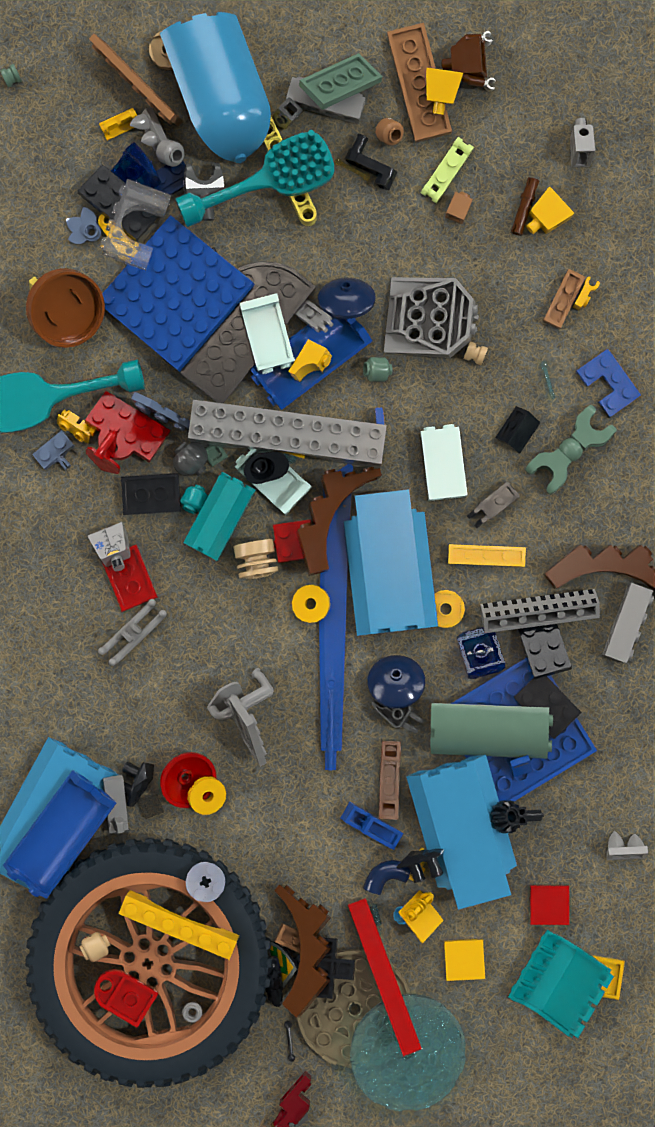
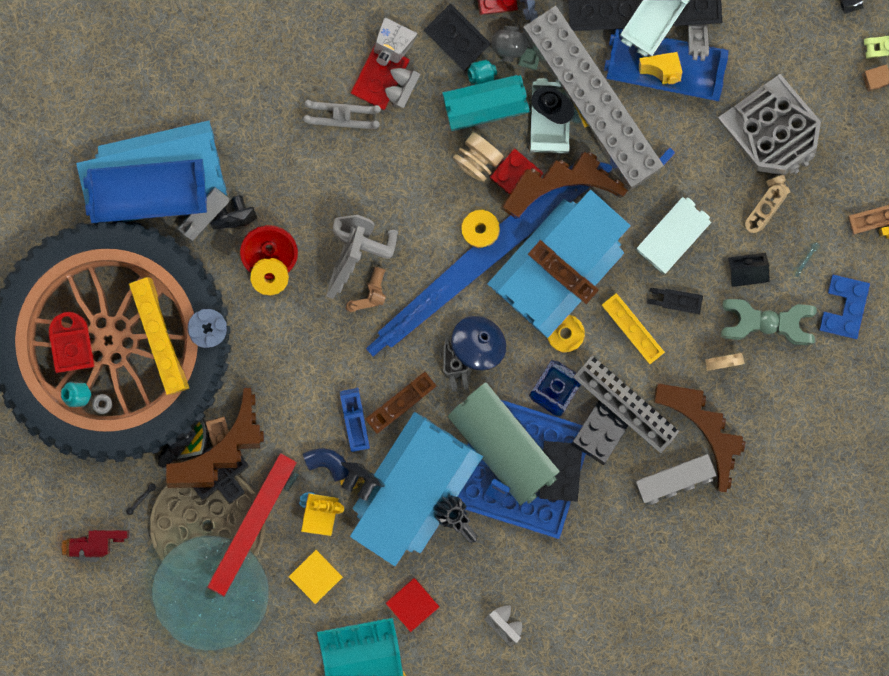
camera: 45 degrees right, 0 degrees up
tan head [79,932,111,962] -> none
dark blue dish [318,277,376,319] -> none
sand green head [363,357,392,382] -> none
none -> teal head [61,382,91,407]
none -> medium nougat pin [345,267,386,312]
none -> light grey tile [385,68,420,108]
none -> reddish brown slope [528,240,599,305]
none -> tan plate [705,353,745,371]
none -> tan beam [745,185,787,233]

